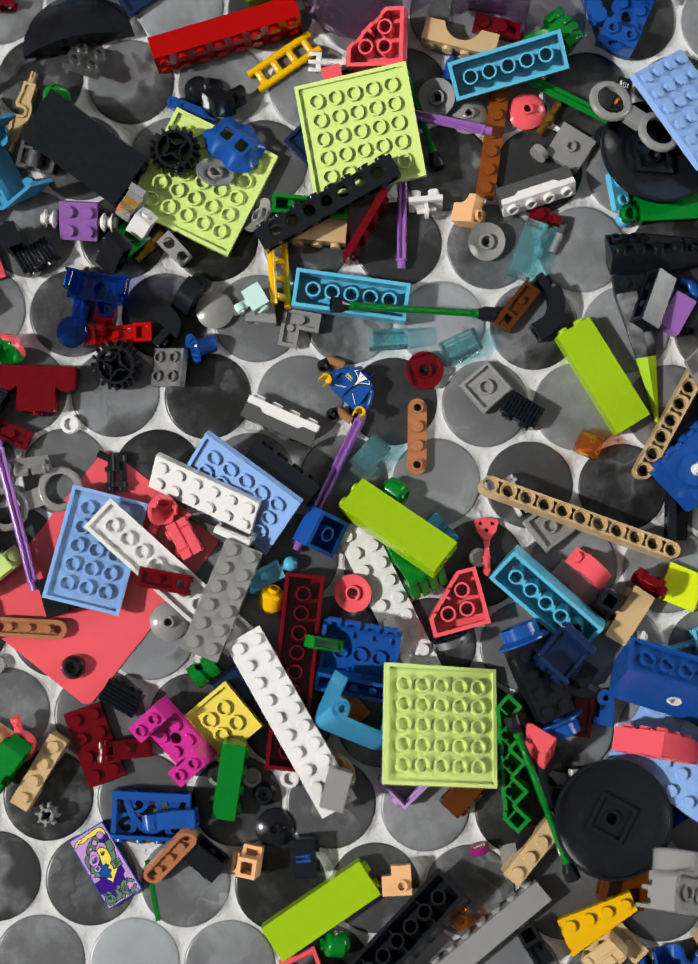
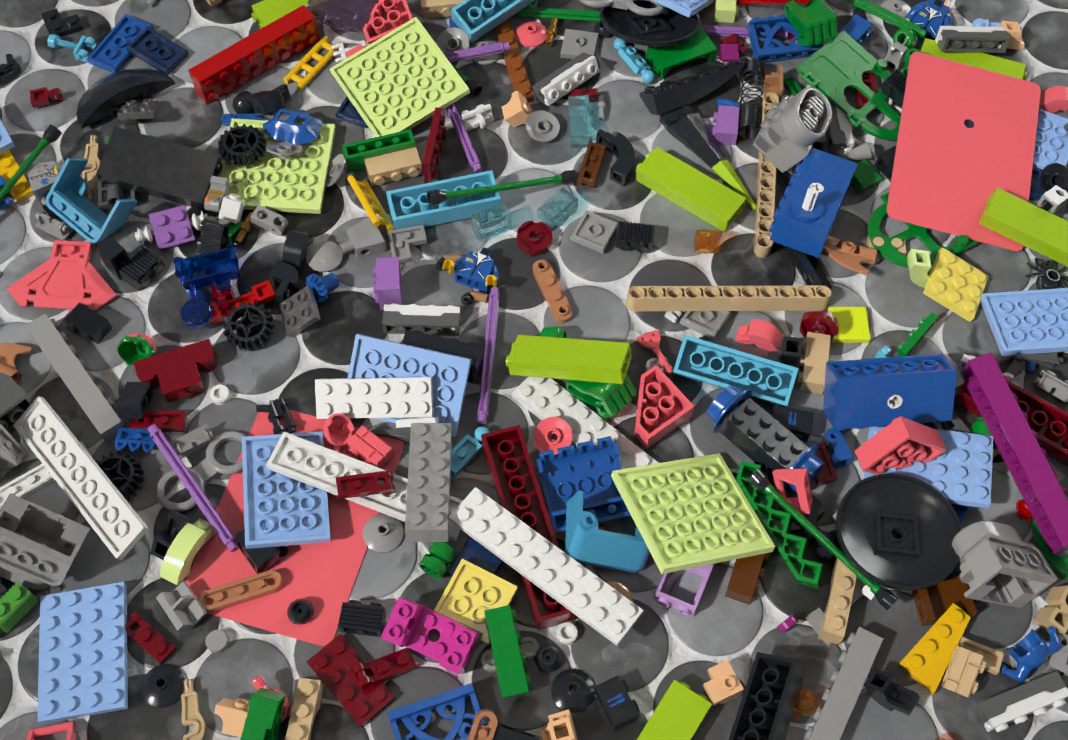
camera: 25 degrees left, 25 degrees down
blue leg [142,806,200,831] -> none
light aqua brick [234,282,270,315] -> none
black brick [254,154,401,253] -> none
yellow head [258,584,284,614] -> none
blue brick [293,504,349,558] -> none
green piece [304,634,344,653] -> none
light grey brick [319,764,356,813] -> none
clear light blue brick [349,433,392,477] -> none
flat silver tile [432,630,471,651] -> none
light grey tile [530,144,549,163] -> none
dark blue panel [533,622,597,685] -> none
green plate [619,204,637,223] -> none
brick [630,268,677,332] -> none
none -> medium lavender brick [373,257,403,310]

